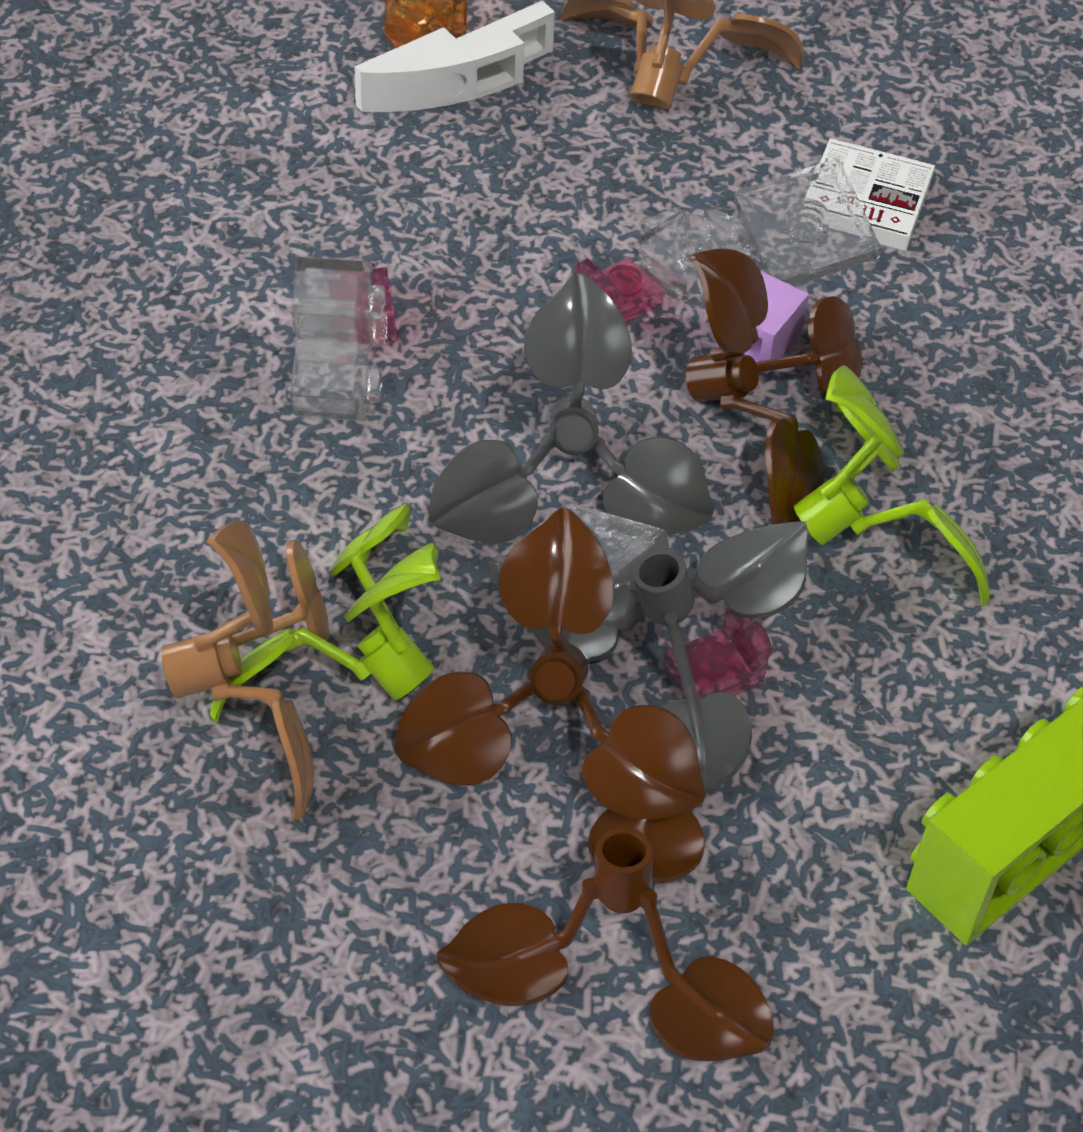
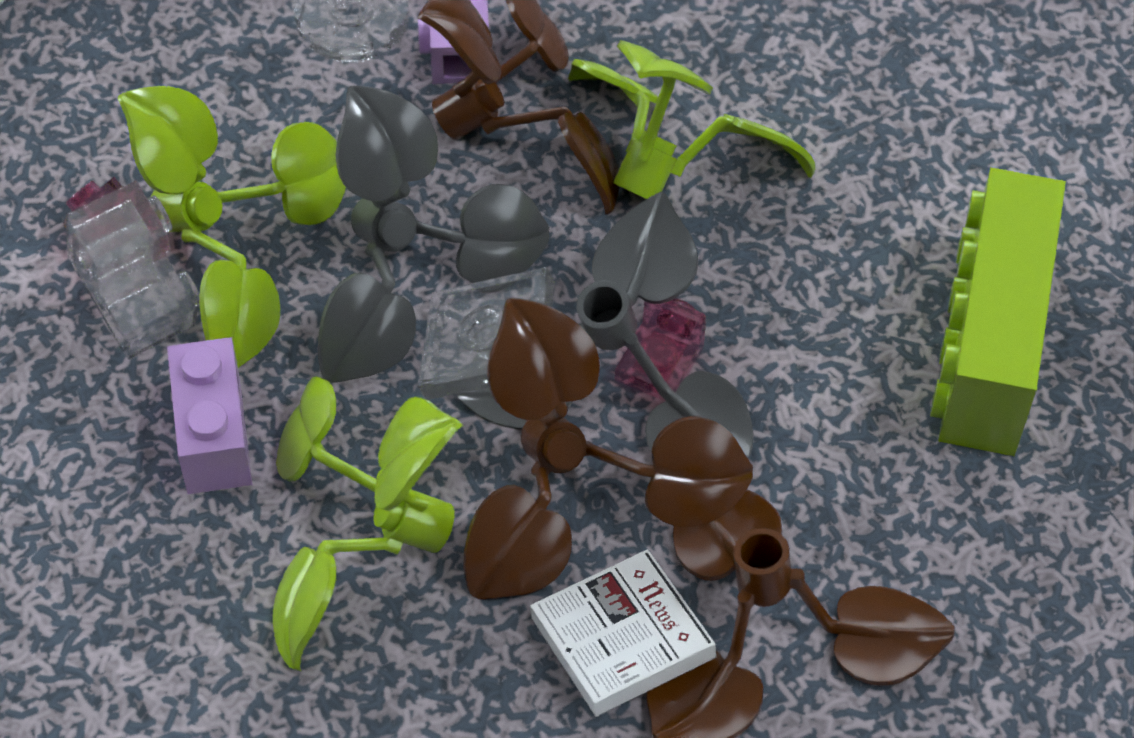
camera: 35 degrees left, 5 degrees up
medium nougat plant [161,521,330,822] -> none
clear pink bracket [576,257,665,324] -> none
none -> lime plant [117,86,346,368]
none -> lavender brick [167,337,253,494]
none -> white tile [530,549,716,717]

